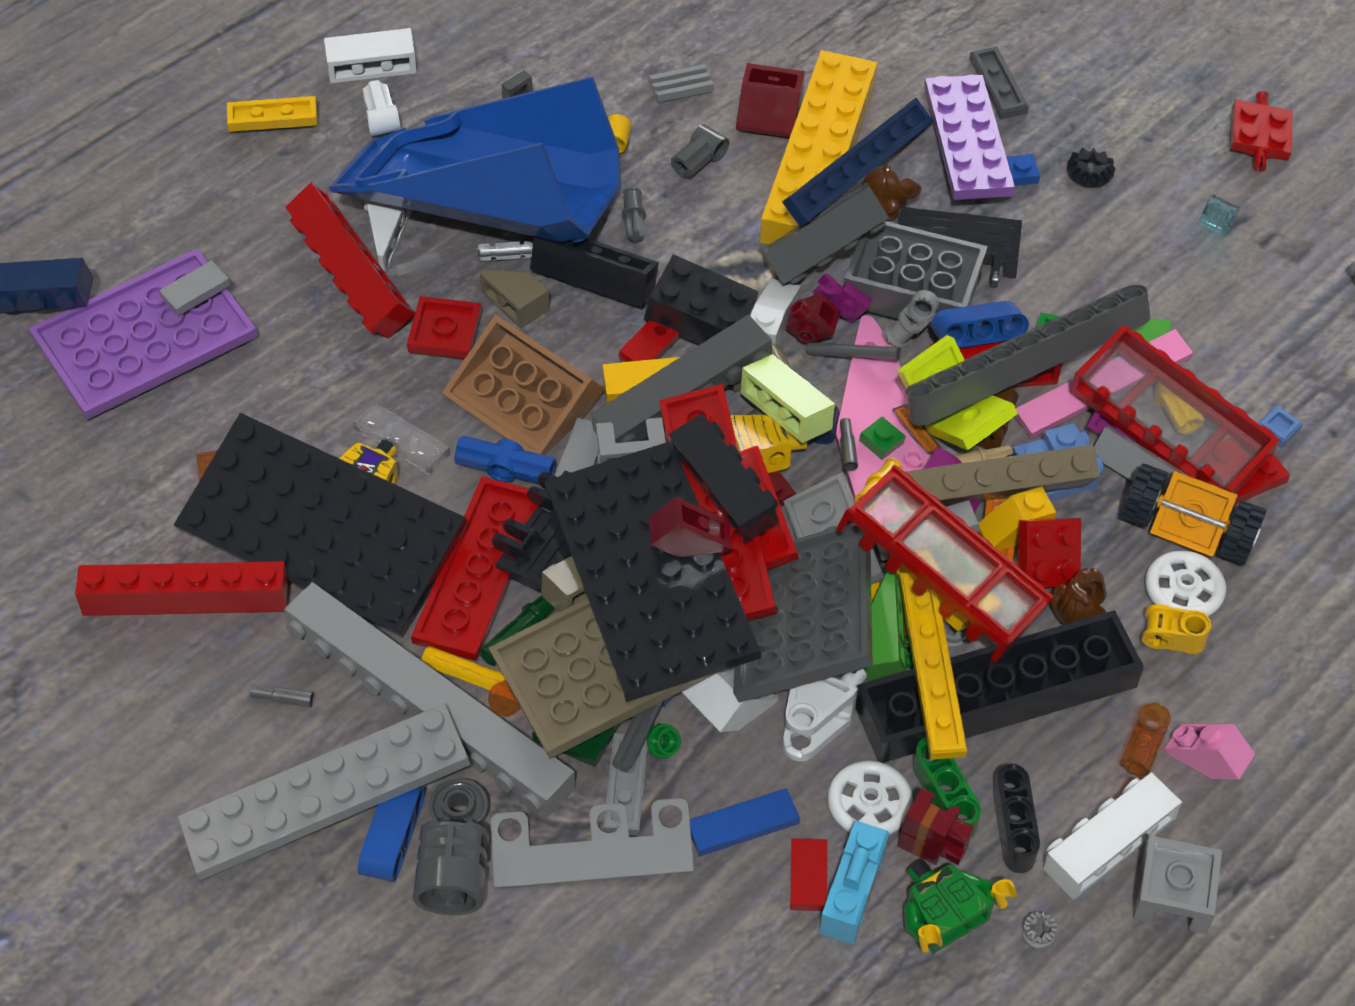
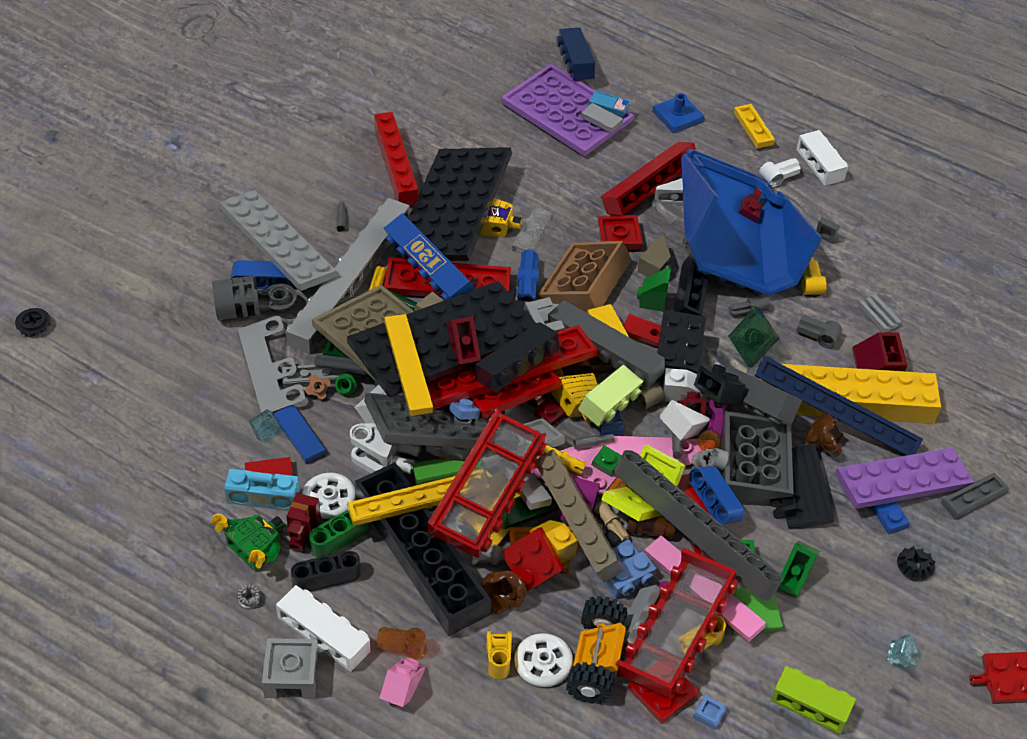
camera: 75 degrees right, 5 degrees down
none -> clear light blue tile [249,409,280,441]
none -> nougat plate [305,374,330,399]
none -> blue brick [384,213,474,300]
none -> yellow tile [384,314,433,416]
none -> medium blue plate [449,399,481,420]
none -> dark azure tile [589,90,630,117]
none -> green slope [637,268,671,311]
none -> blue tile [652,93,705,133]
none -> white slope [660,400,710,441]
none -> black brick [694,364,746,405]
none -> clear orange tile [698,429,722,451]
none -> clear green tile [728,307,780,367]
none -> dark red plate [738,187,762,222]
none -> lime brick [771,666,856,735]
none -> green slope [778,541,821,597]

